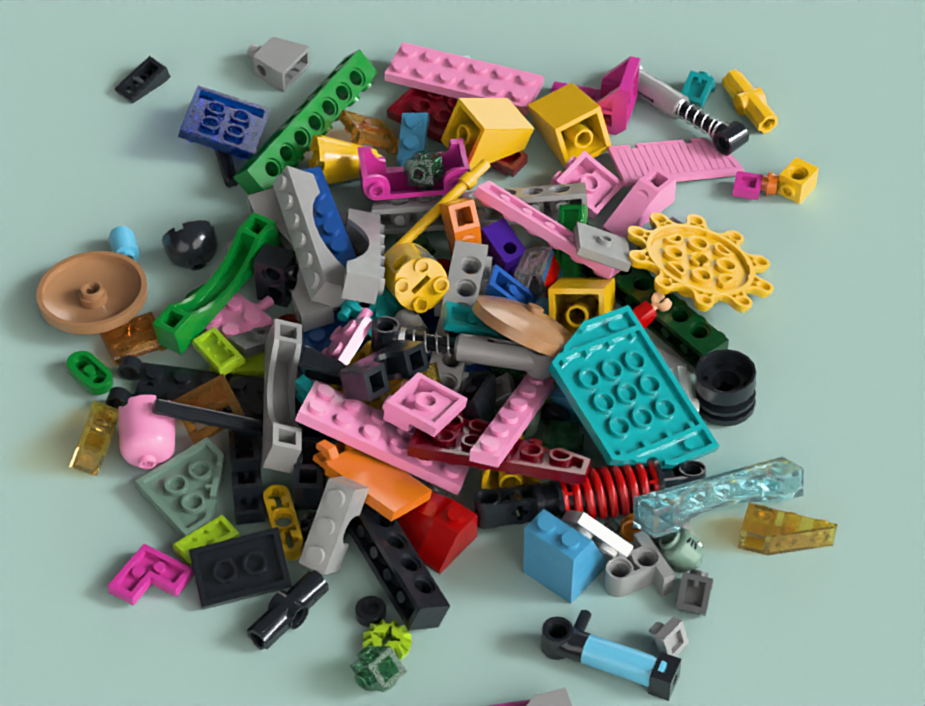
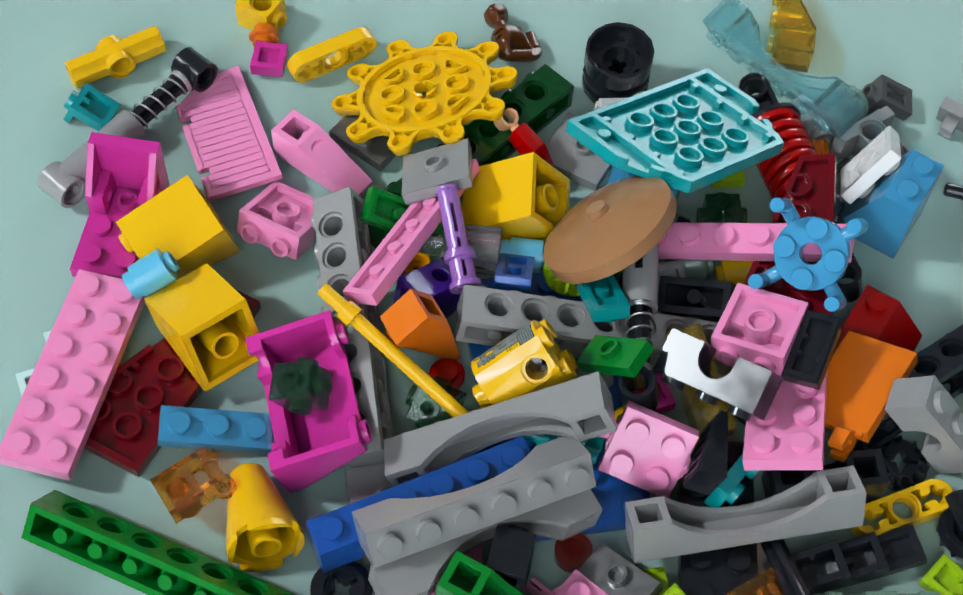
camera: 100 degrees left, 10 degrees up
none -> medium azure brick [122,248,180,299]
none -> yellow beam [287,27,377,83]
none -> medium lavender pin [436,184,482,294]
none -> reddish brown piece [484,4,542,62]
none -> green plate [576,335,654,378]
none -> dark azure plate [748,198,869,312]
none -> black plate [781,310,844,390]

